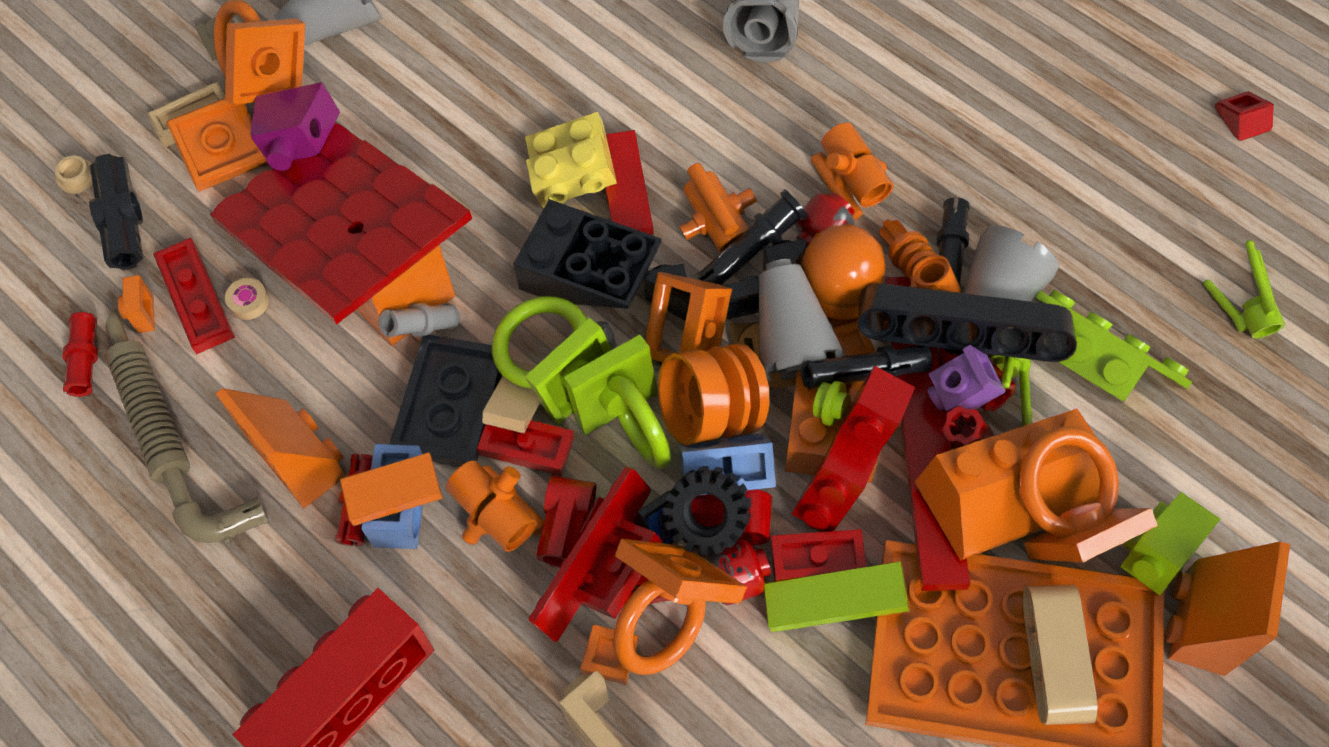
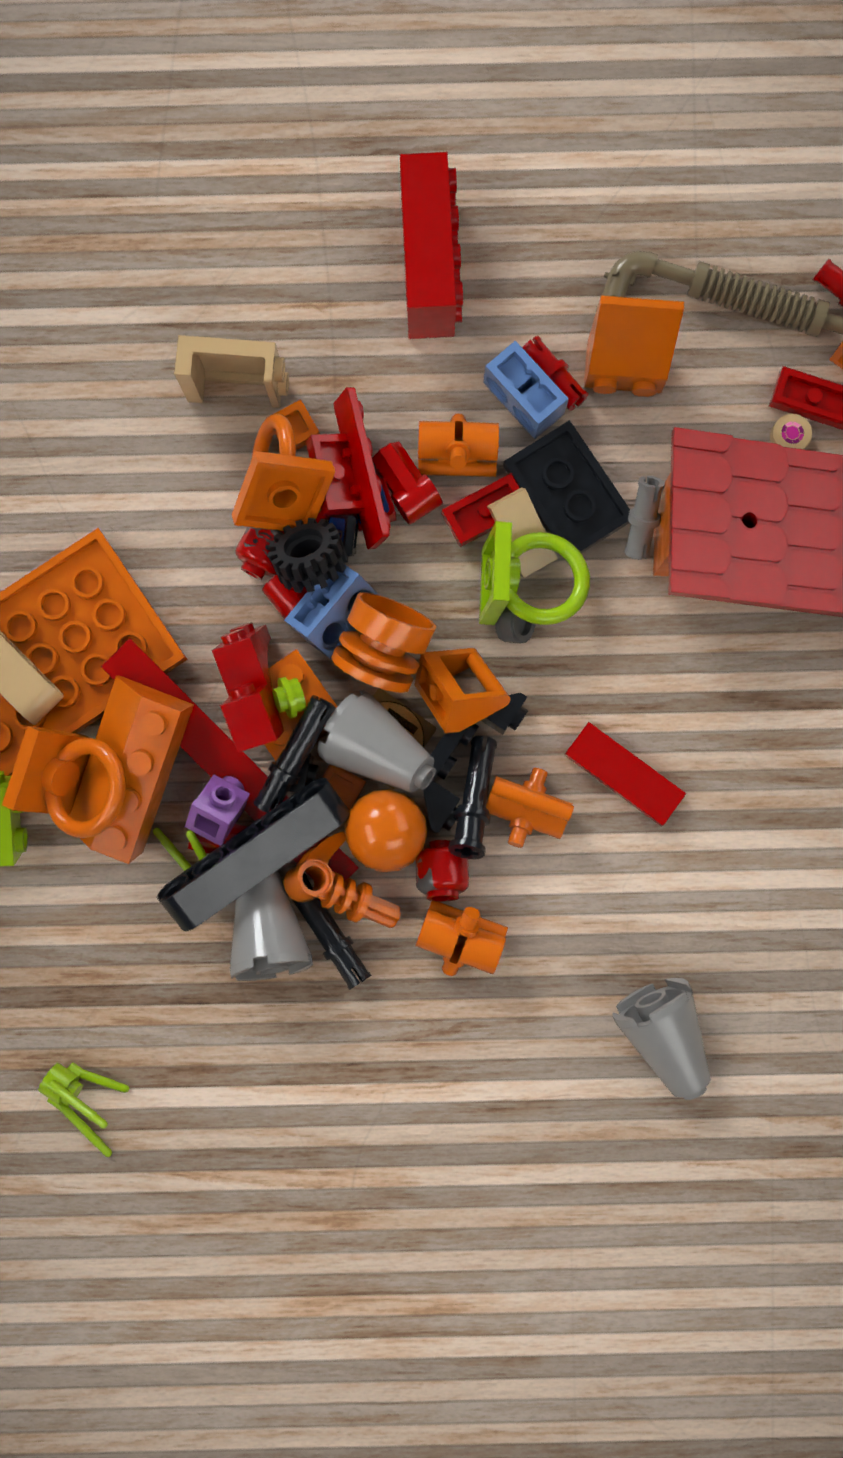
camera: 135 degrees right, 20 degrees up
orange tile [340,452,443,526] -> none
black slope [513,199,662,309] -> none
light yellow plate [525,112,617,208] -> none
lime tile [564,335,671,470] -> none
lime tile [764,562,909,632] -> none
red plate [770,529,867,582] -> none
red piece [942,405,995,449] -> none
lime bracket [1035,289,1192,402] -> none
red slope [1215,91,1274,141] -> none

